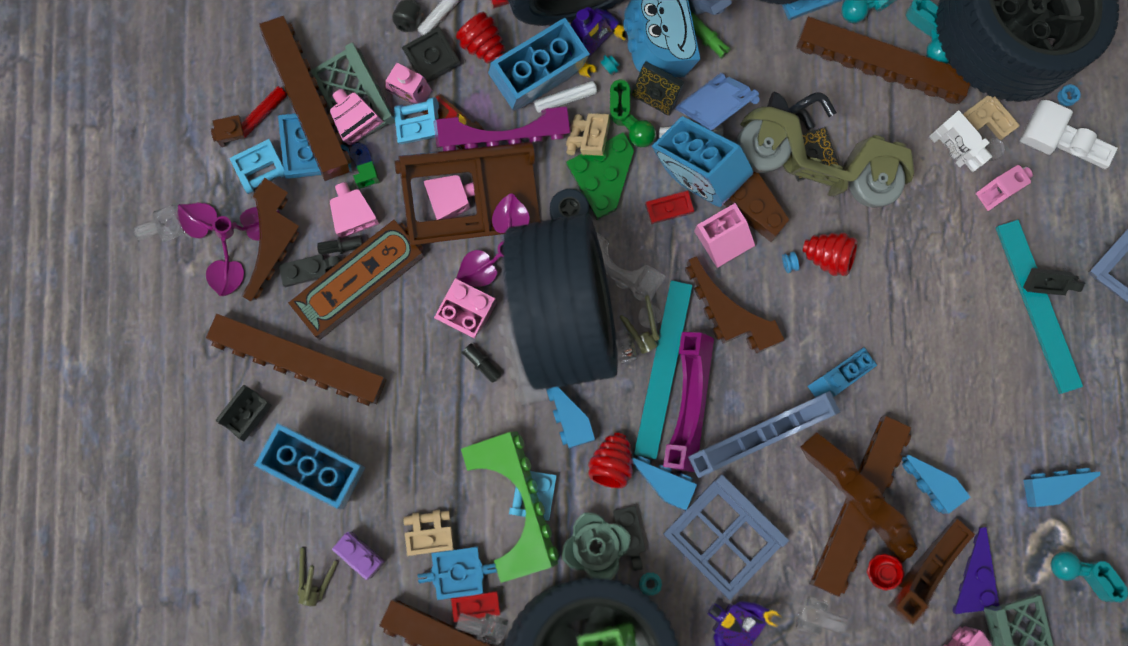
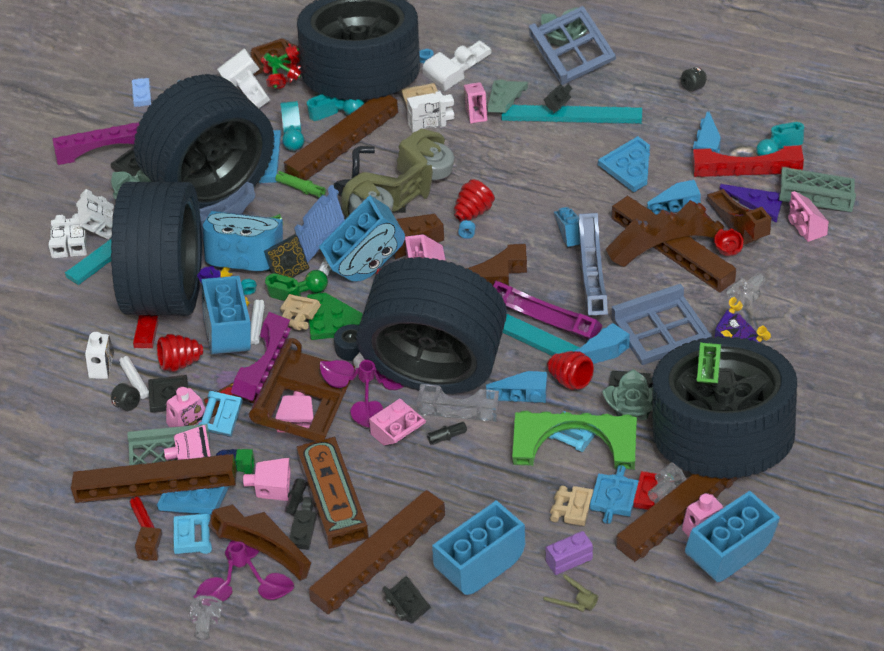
camera: 65 degrees left, 35 degrees down
none -> bright green pin [275,171,326,198]
none -> sand green wing [488,80,528,113]
none -> dark azure plate [598,136,650,192]
none -> red arch [693,145,804,177]

